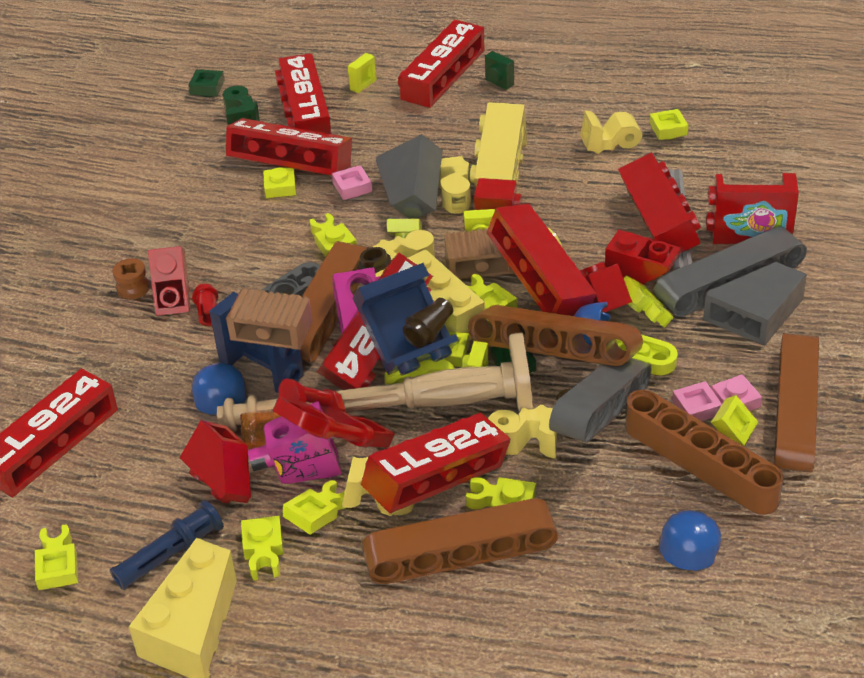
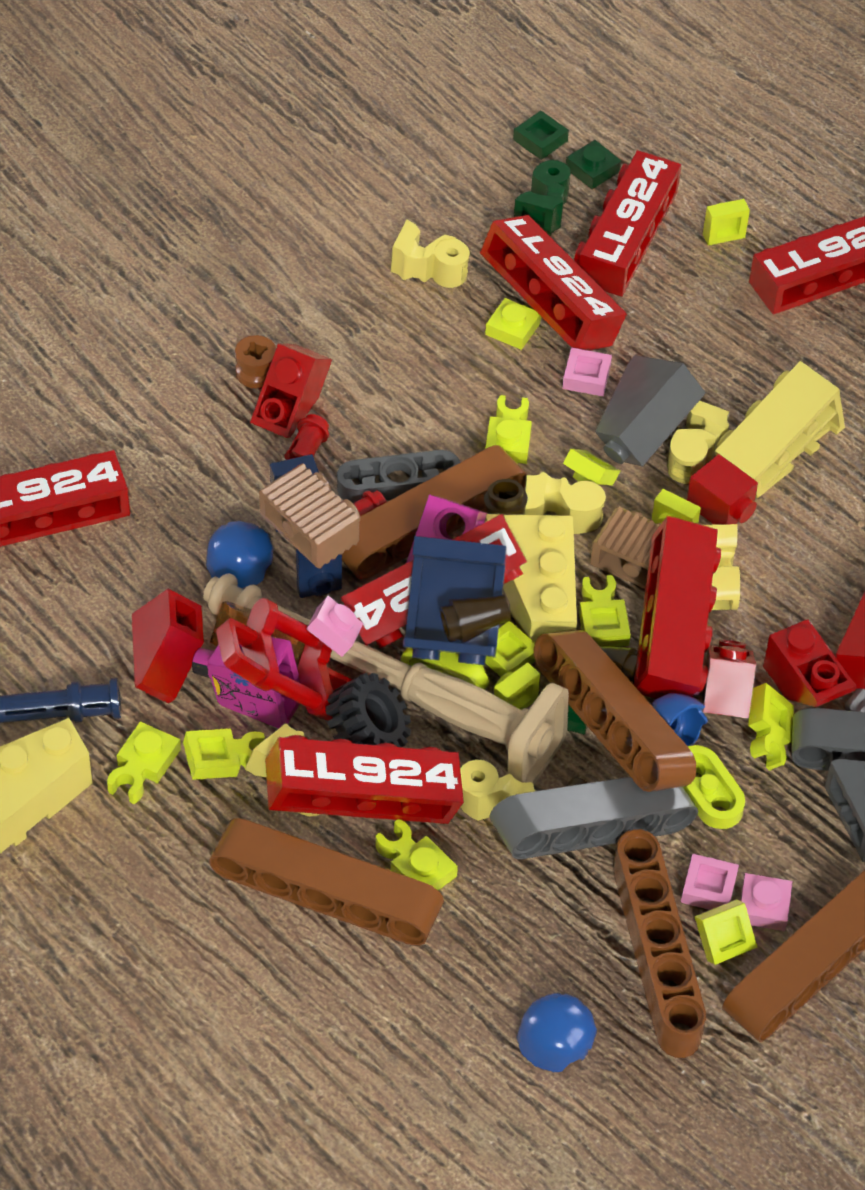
camera: 30 degrees right, 10 degrees up
none -> bright pink plate [306,596,363,657]
none -> black tyre [326,673,411,748]
none -> light yellow leg [391,220,470,288]
none -> dark green plate [566,140,622,189]

